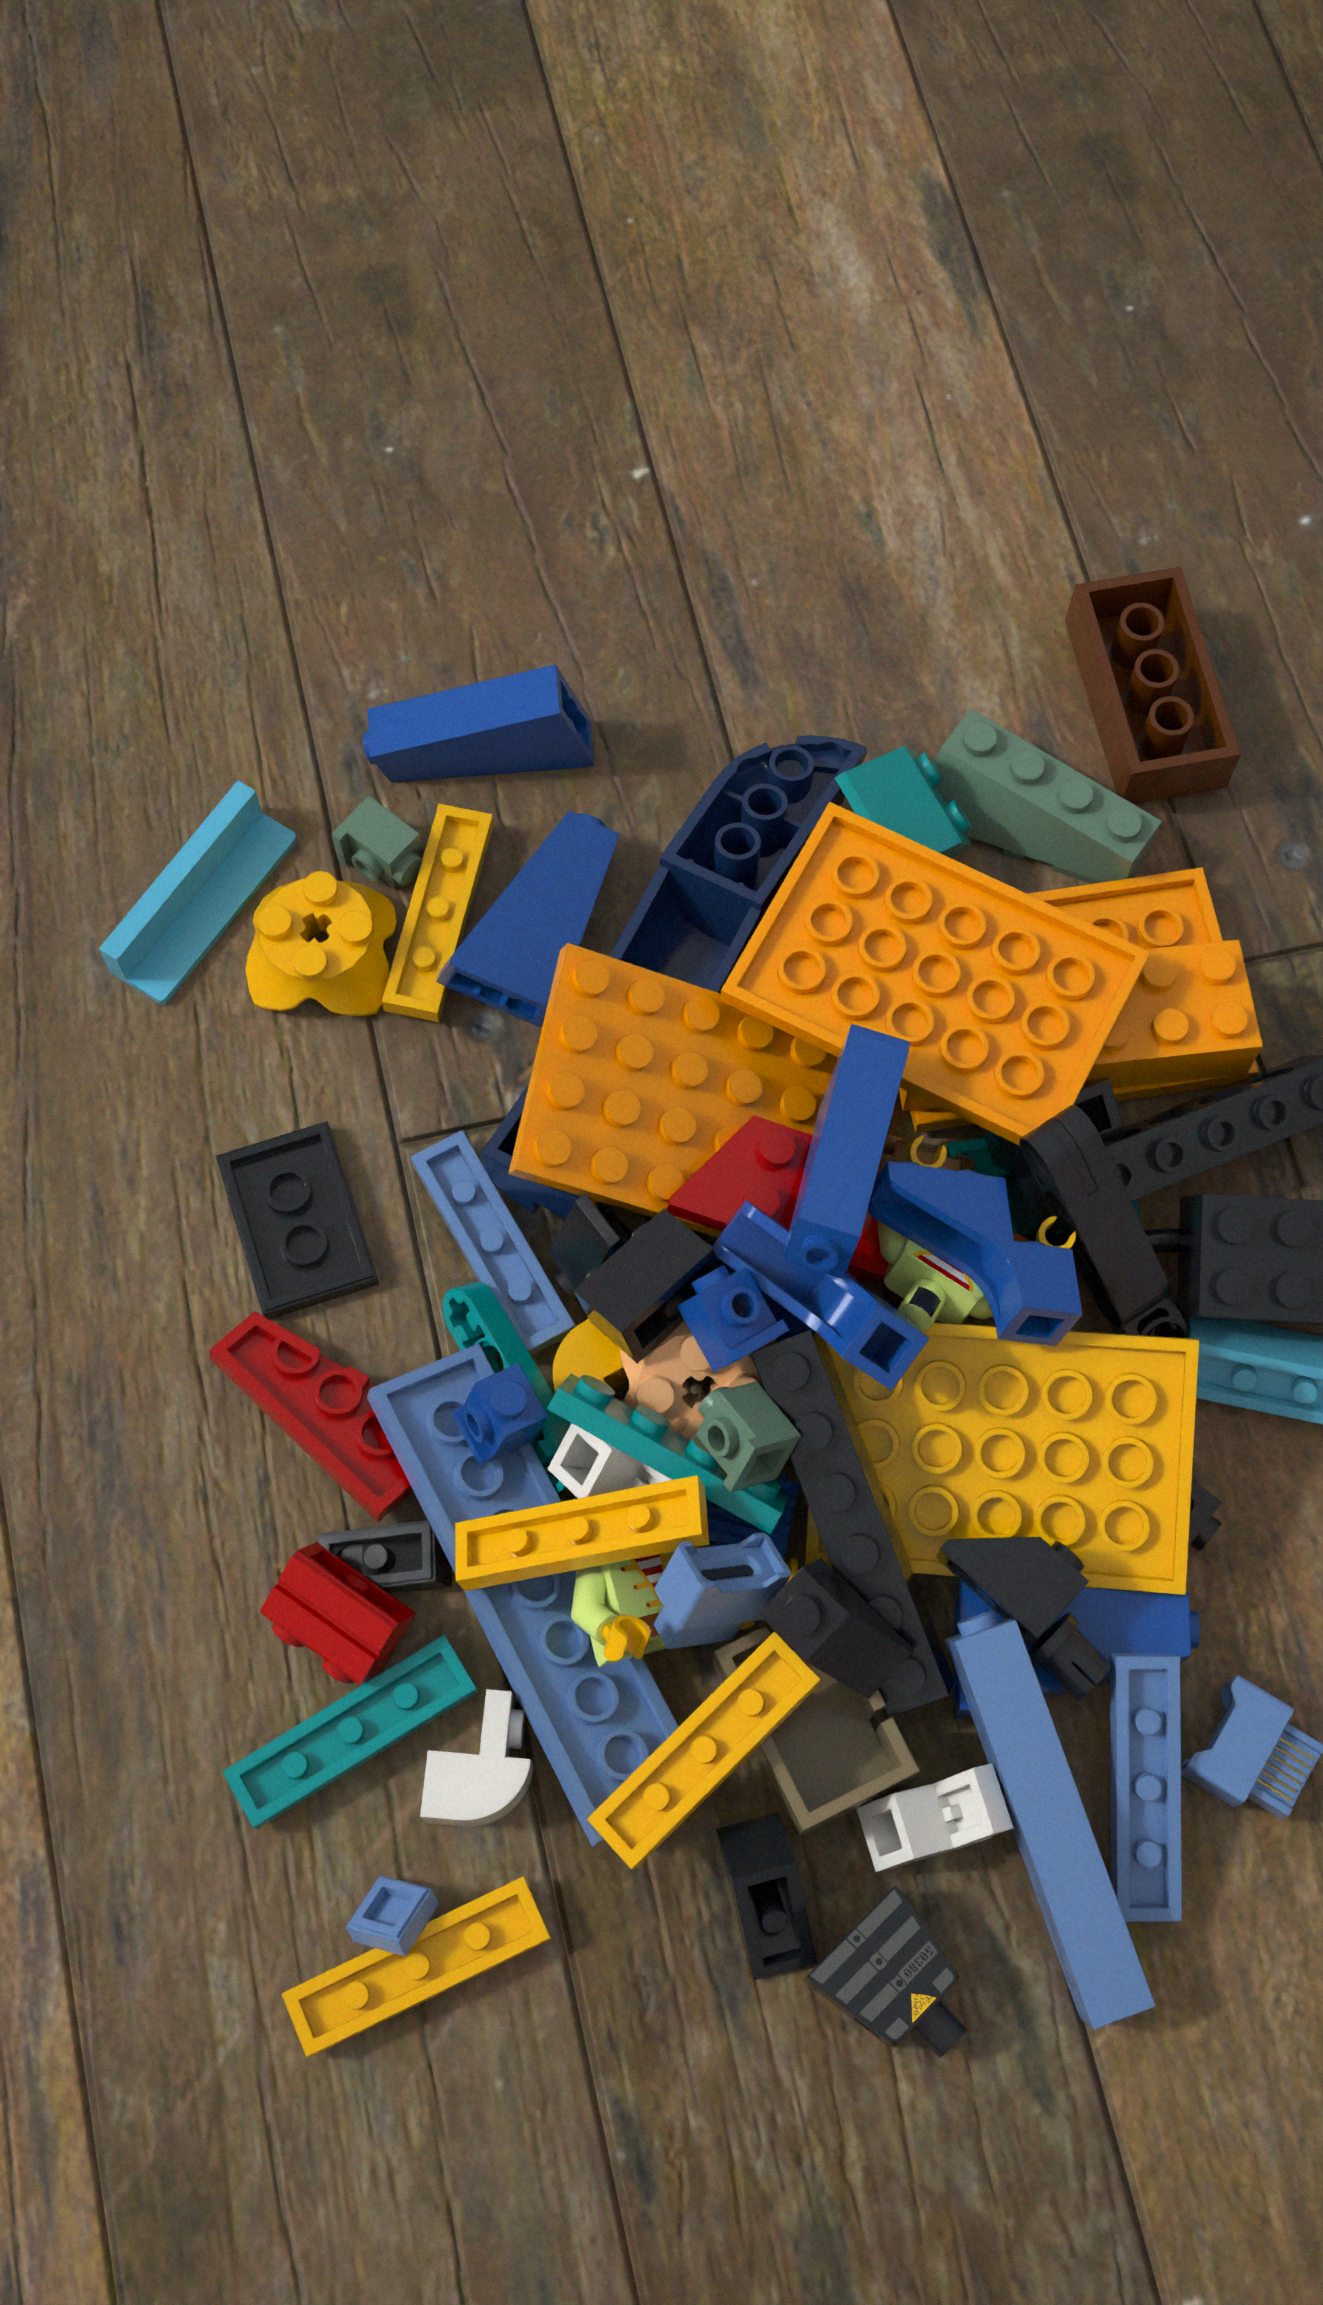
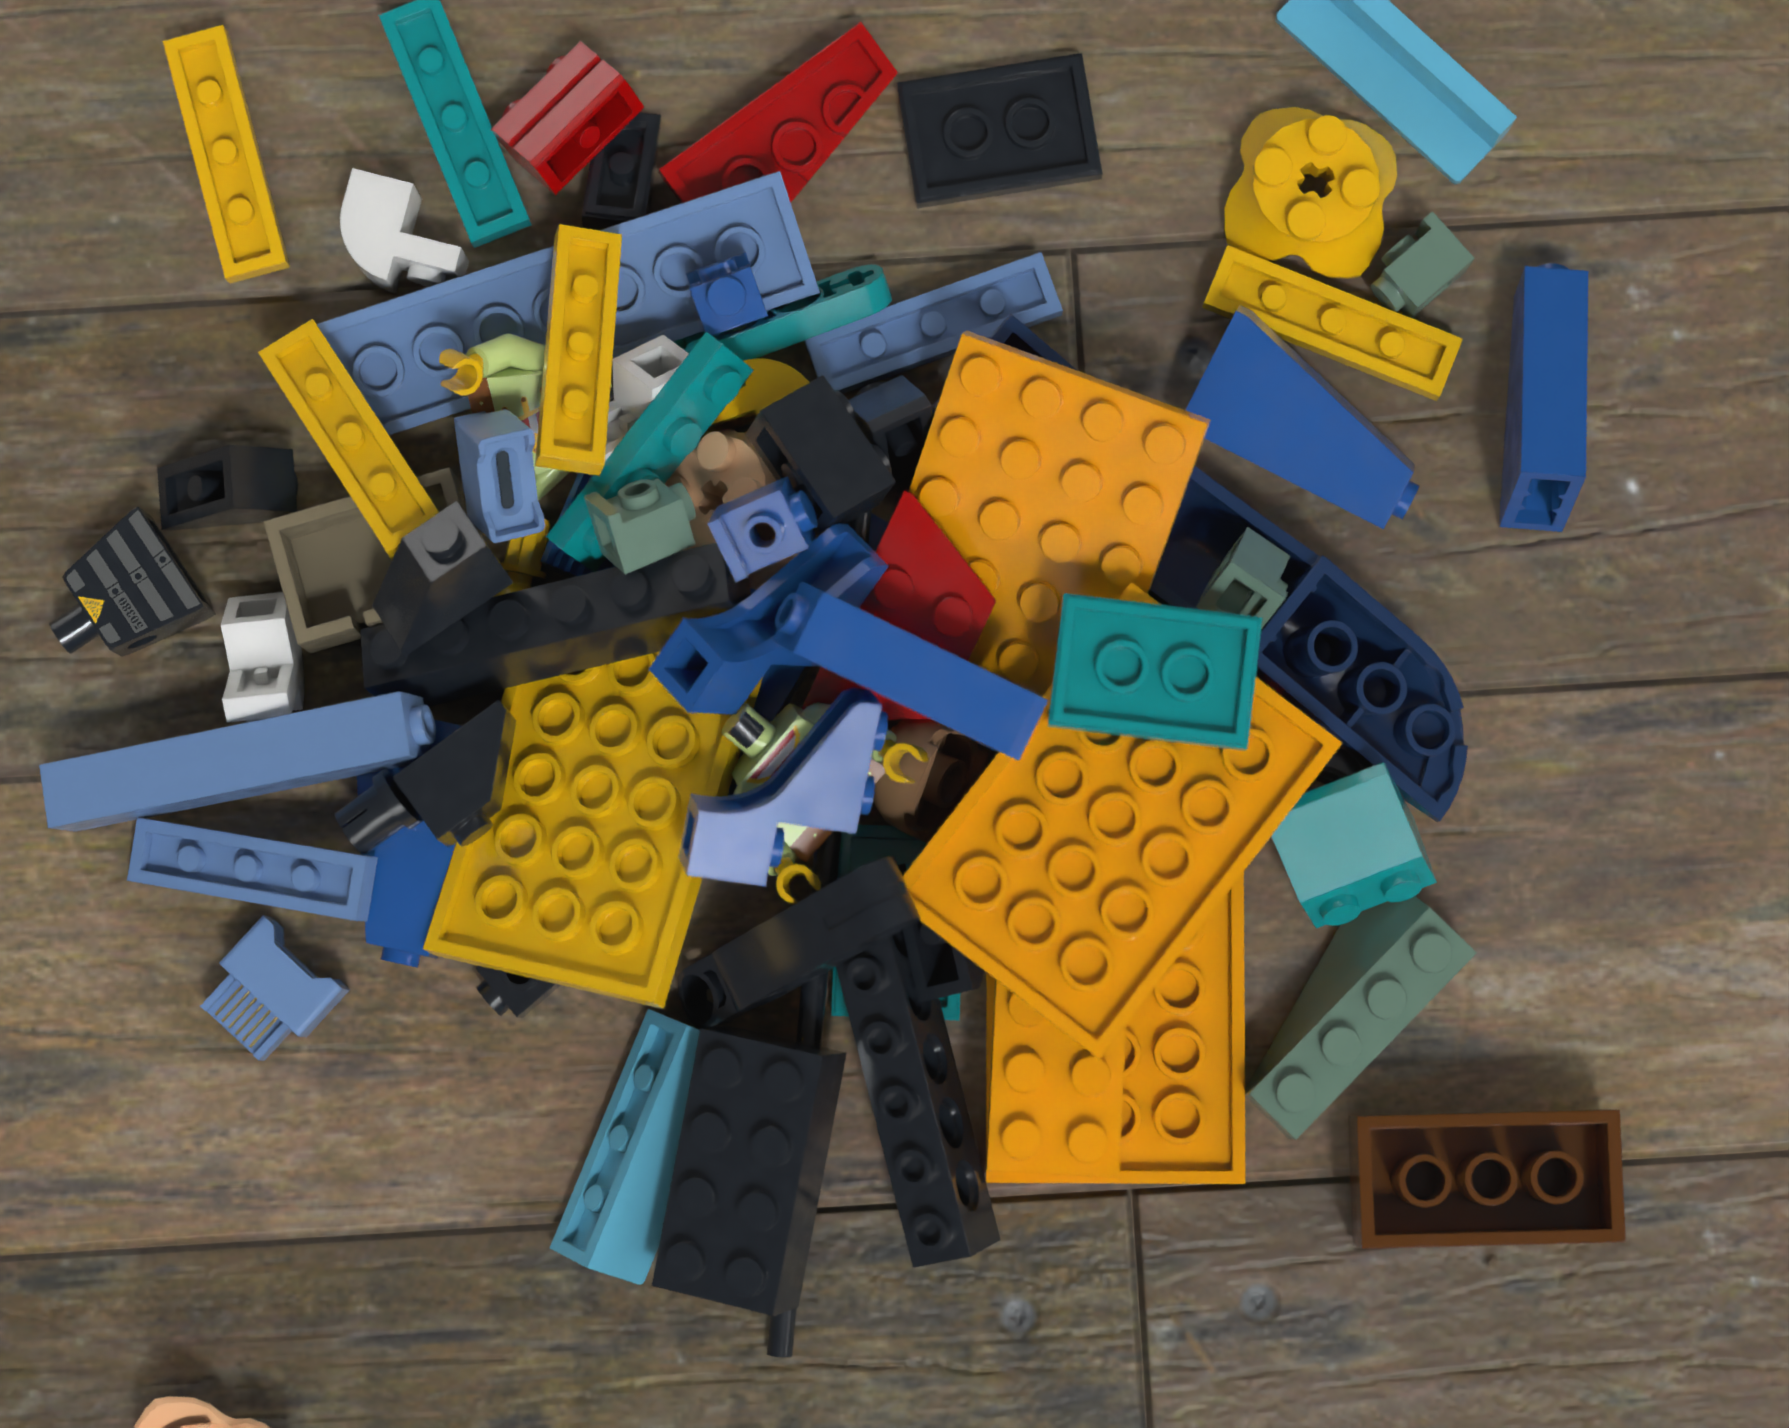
camera: 105 degrees right, 15 degrees up
medium blue tile [346,1875,439,1957] -> none
none -> teal tile [1047,593,1263,751]
none -> sand green brick [1196,527,1290,629]

